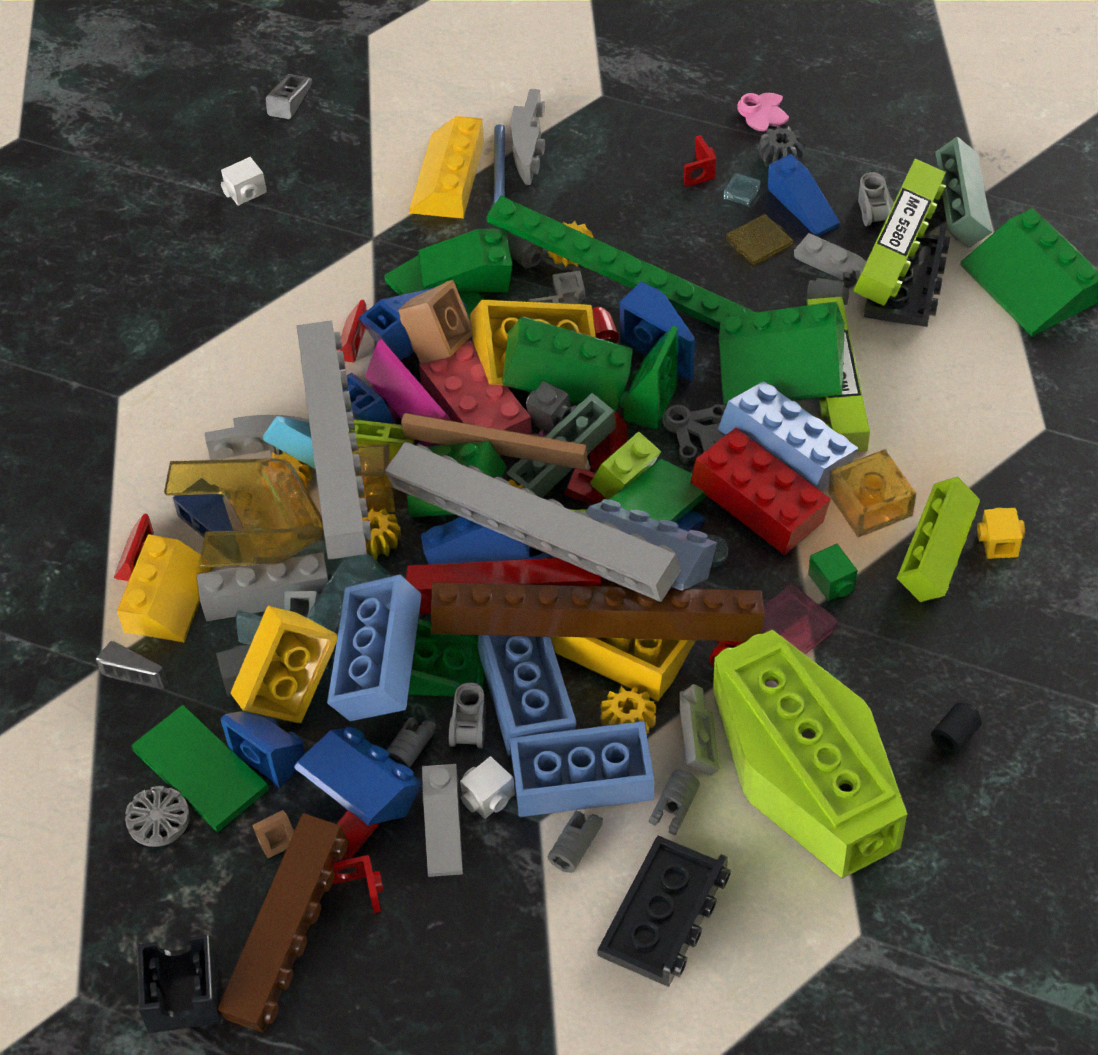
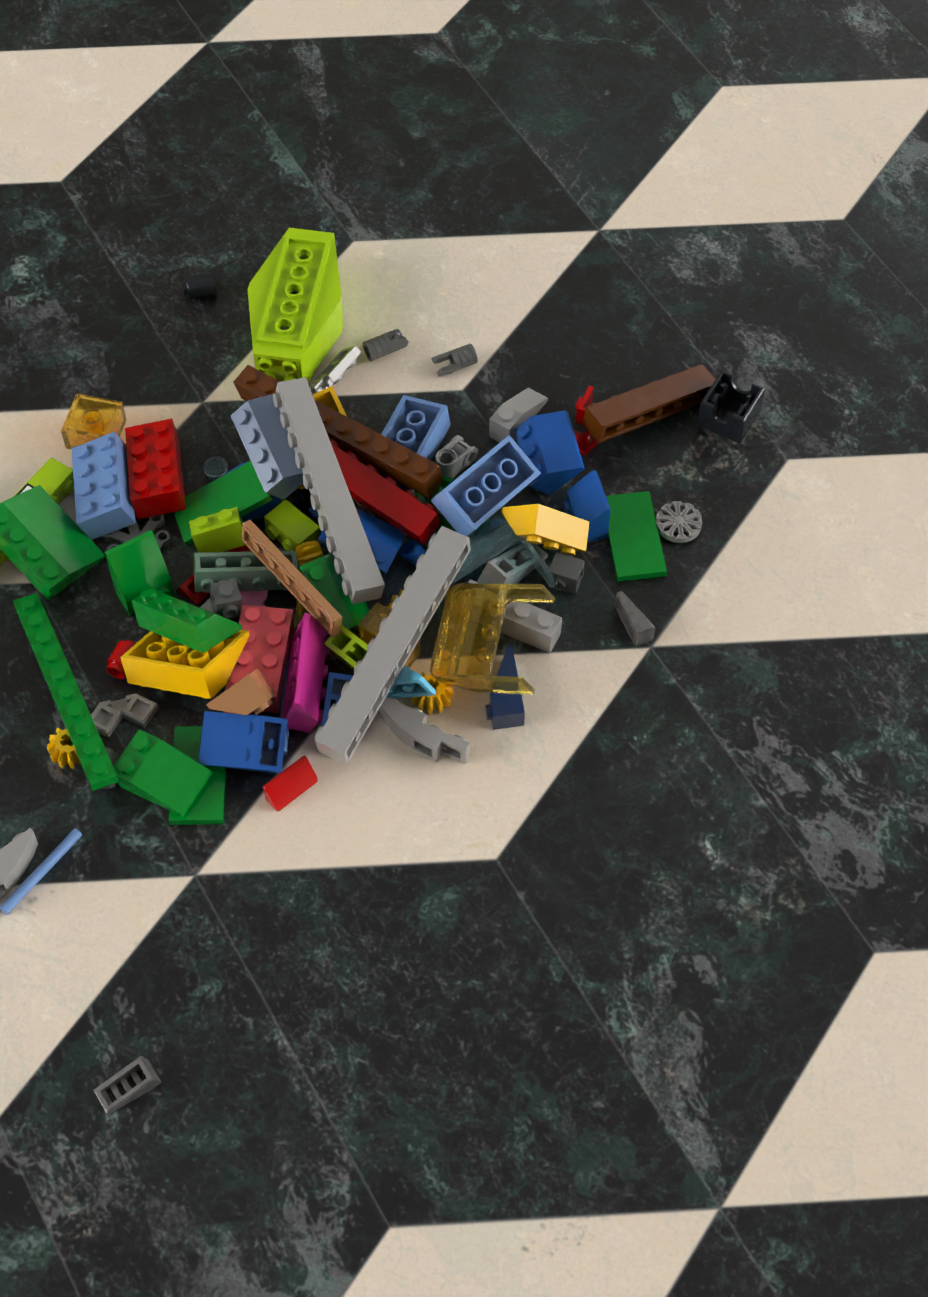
camera: 145 degrees left, 5 degrees up
red slope [114,513,154,581] -> none
yellow slope [117,534,214,643] -> none
white brick [221,157,267,205] -> none
medium nougat tile [252,810,294,858] -> none
yellow slope [409,116,484,219] -> none
white brick [460,756,515,819] -> none
medium blue brick [510,721,654,817] -> none
black bracket [597,835,731,987] -> none
yellow gear [600,685,656,735] -> none
blue slope [619,281,695,381] -> none
clear pink tile [761,583,839,654] -> none
green brick [808,543,858,601] -> none
lime brick [897,476,980,602] -> none
yellow brick [977,508,1025,559] -> none

